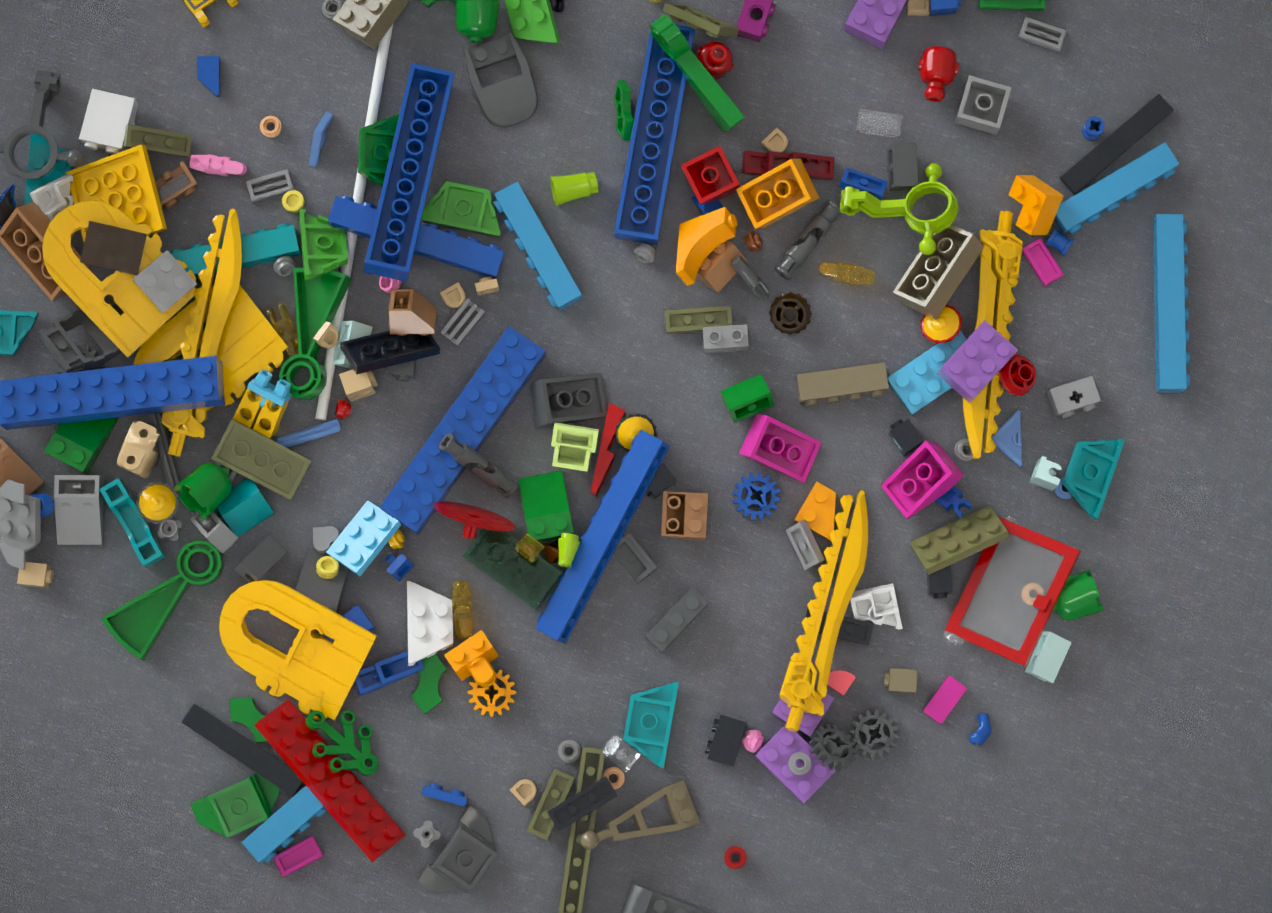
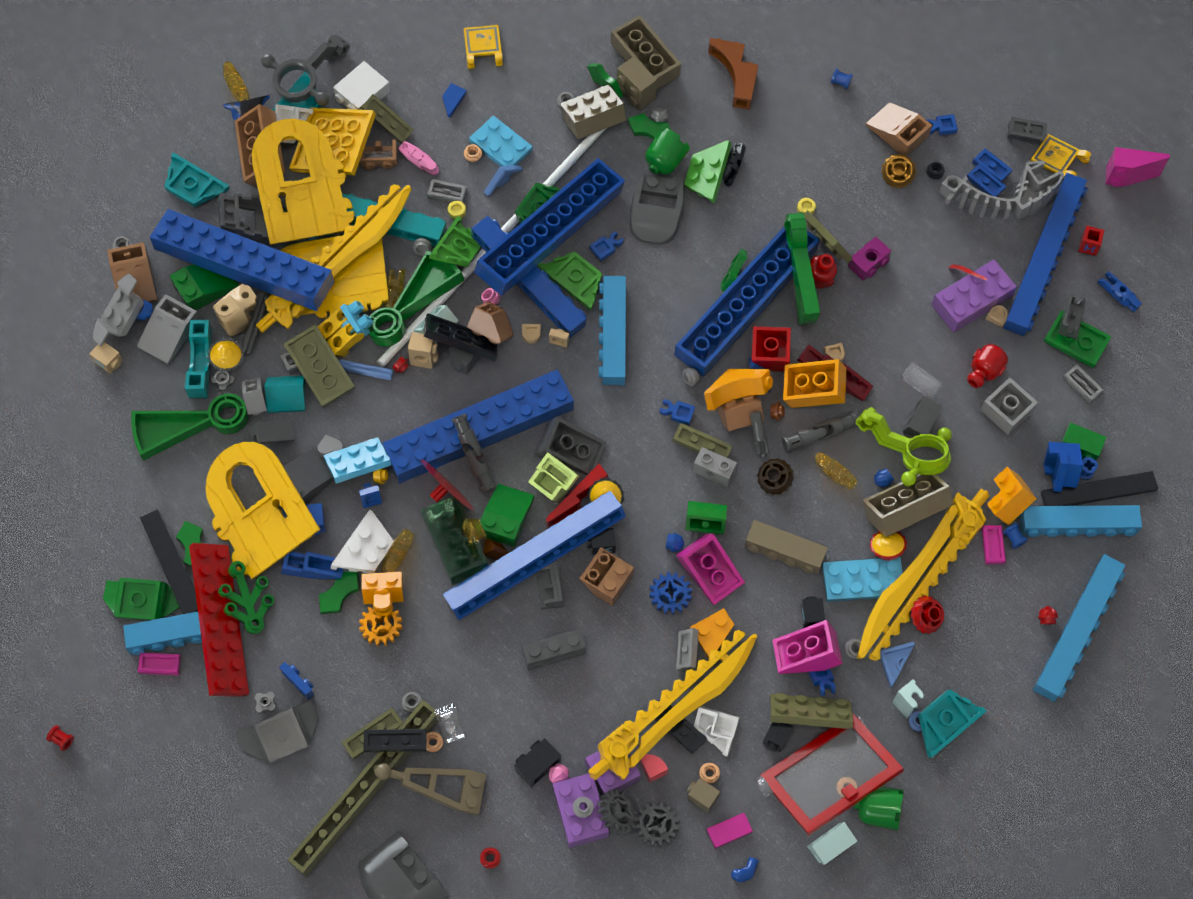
camera: 25 degrees right, 15 degrees down
dark brown window [80,221,147,275] -> none
light grey brick [132,250,197,314] -> none
green cylinder [174,463,232,519] -> none
tan tile [313,321,339,349] -> none
light yellow tile [316,556,339,579] -> none
light grey tile [440,298,485,347] -> none
tan tile [510,779,537,806] -> none
lime plant [550,172,599,207] -> none
lime cone [558,533,580,567] -> none
teal wing [623,682,679,769] -> none
blue plate [839,167,887,200] -> none
medium lavender brick [937,320,1018,403] -> none
light grey brick [1047,376,1101,419] -> none
none -> medium azure plate [469,115,533,166]
none -> blue plate [590,231,624,262]
none -> blue plate [659,399,695,426]
none -> blue plate [666,533,684,552]
none -> light nougat plate [699,763,720,783]
none -> blue plate [874,468,894,488]
none -> red plate [1038,606,1058,625]
none -> blue plate [1043,442,1083,492]
none -> green brick [1061,422,1106,460]

